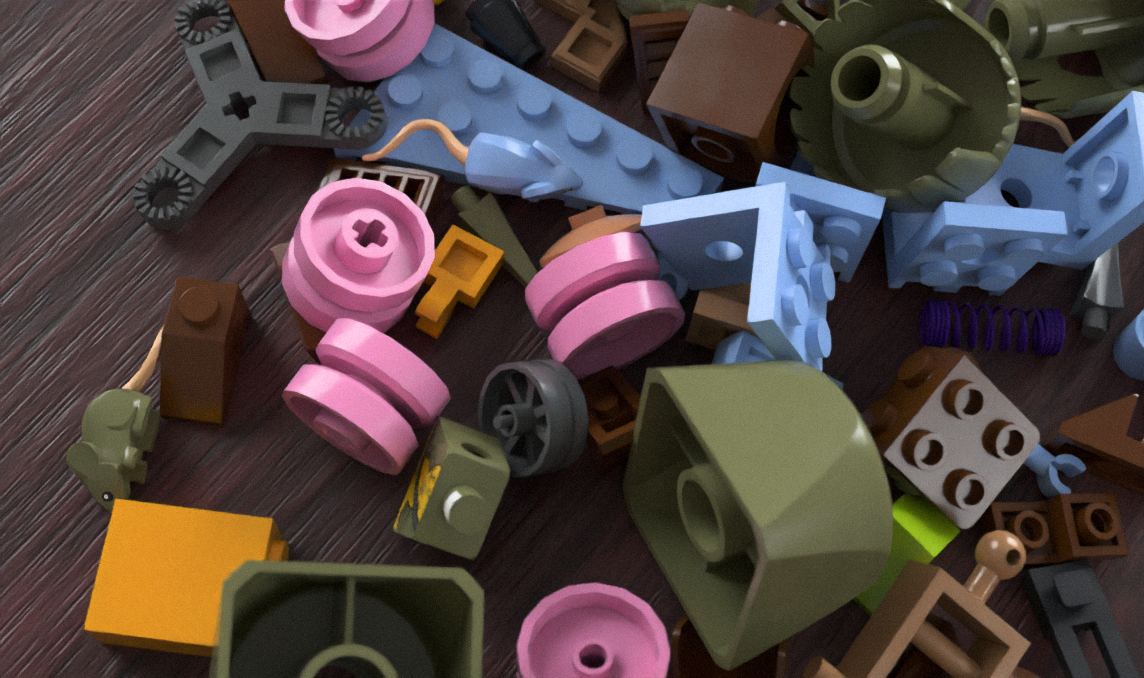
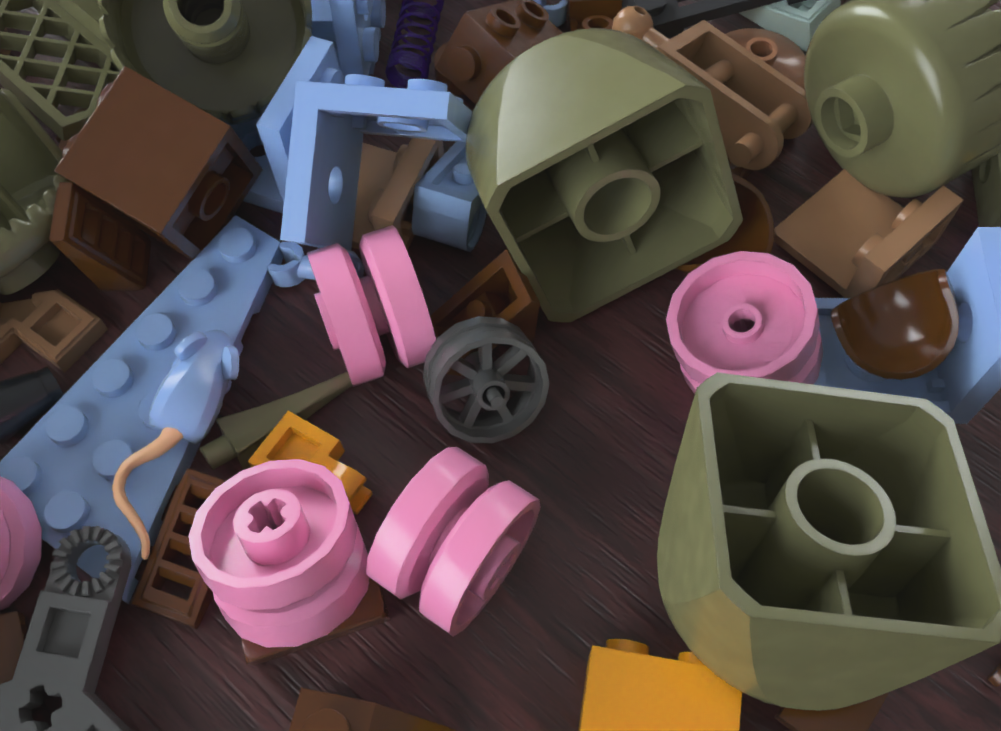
camera: 80 degrees left, 5 degrees down
olive torso [392,416,510,560] -> none
nougat dish [539,205,642,268] -> none

